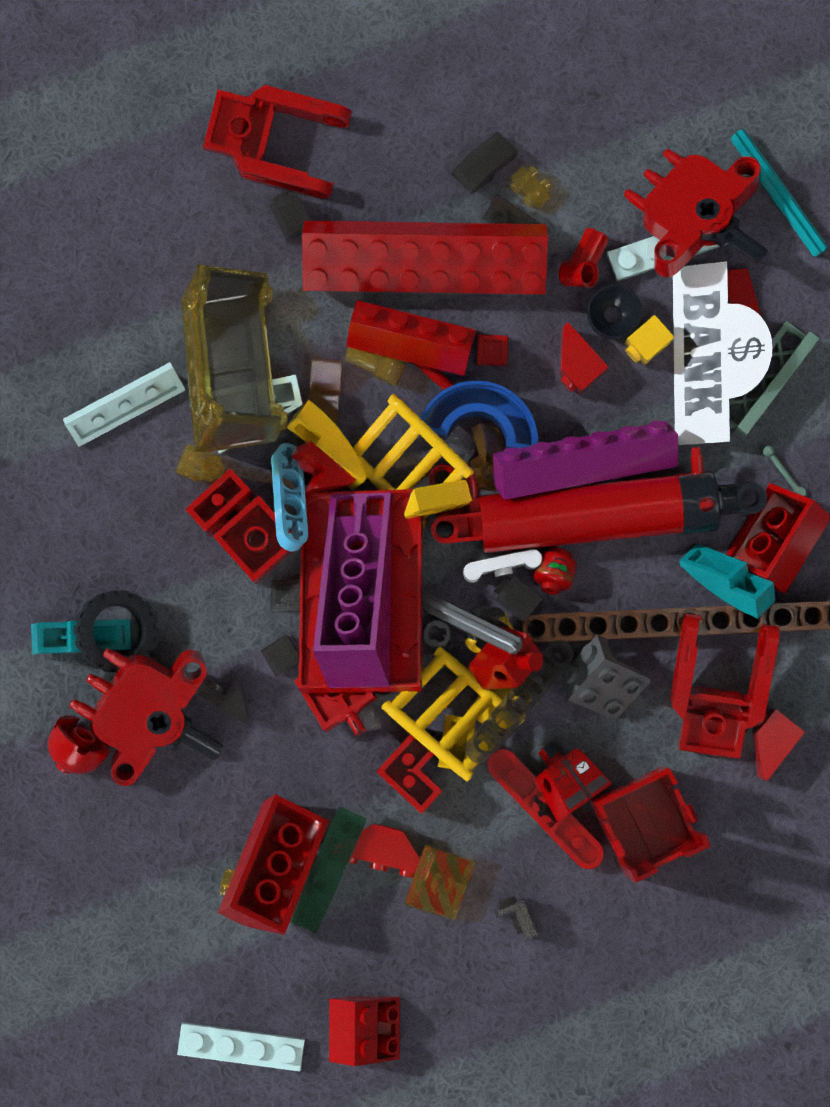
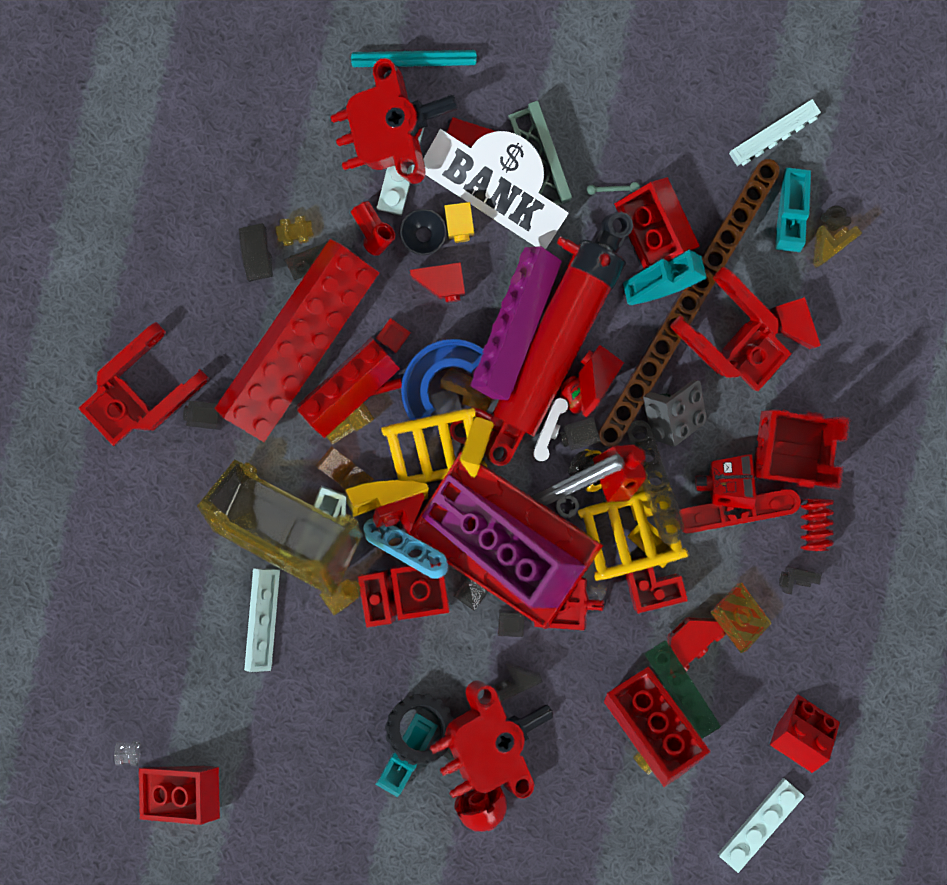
camera: 55 degrees left, 5 degrees up
none -> red slope [579,345,624,417]
none -> red piece [800,499,834,551]

